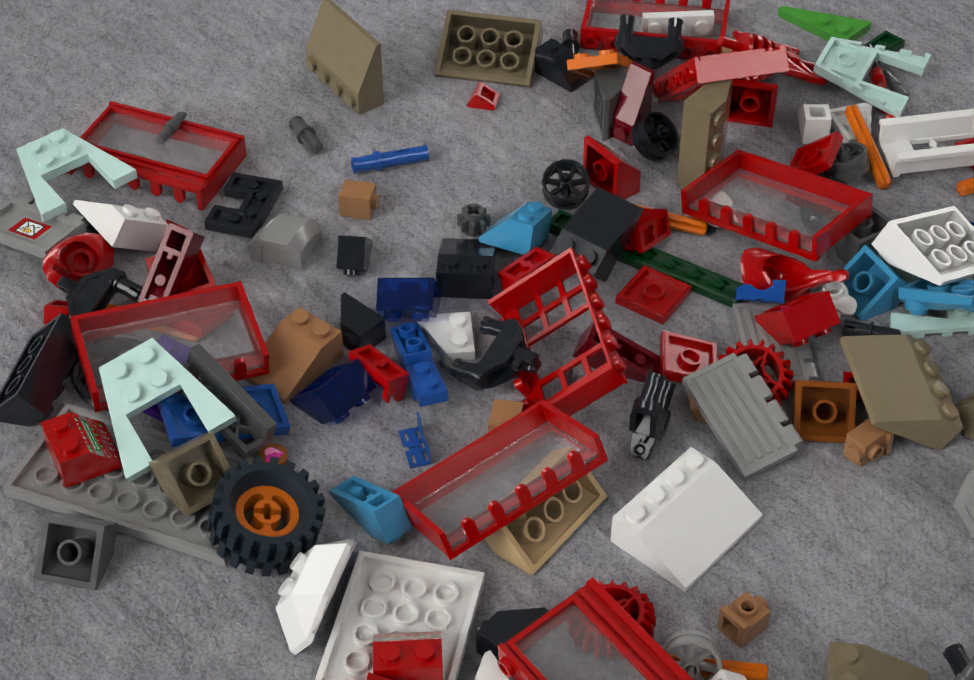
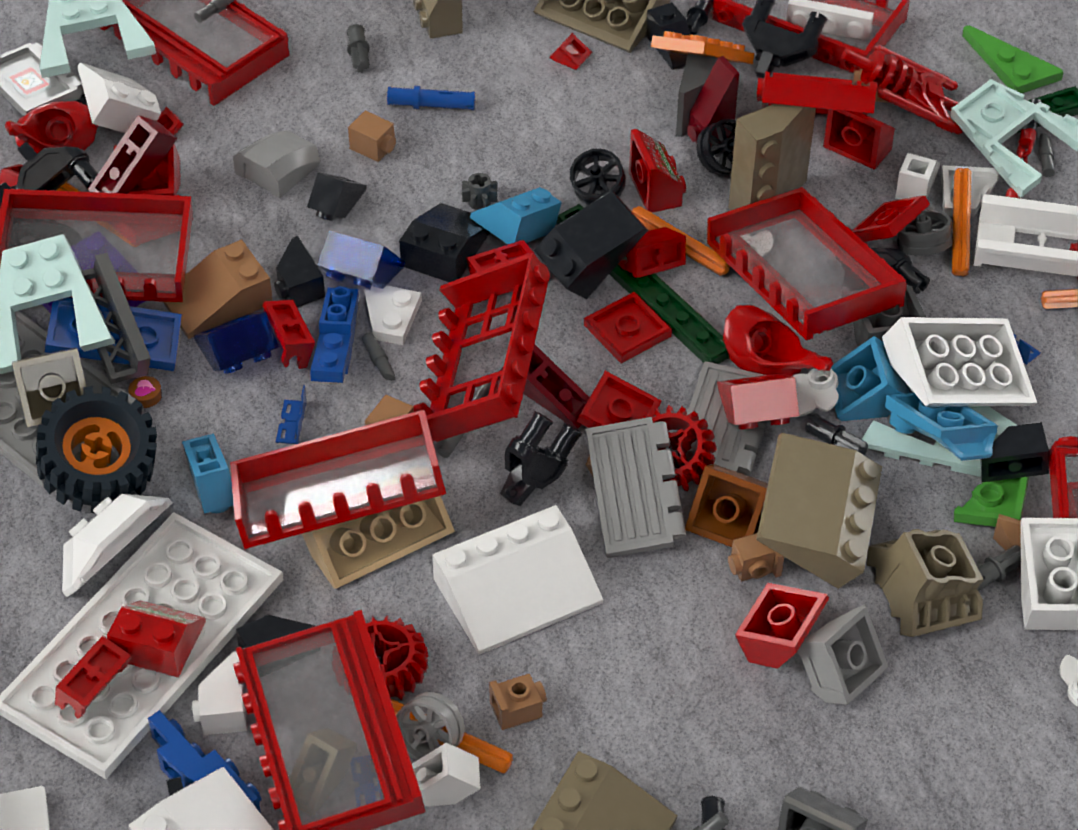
camera: 20 degrees right, 5 degrees up
black plate [204,172,283,238] -> none
black connector [450,316,542,389] -> none
blue piece [735,280,786,304] -> none
none -> red slope [735,582,829,669]

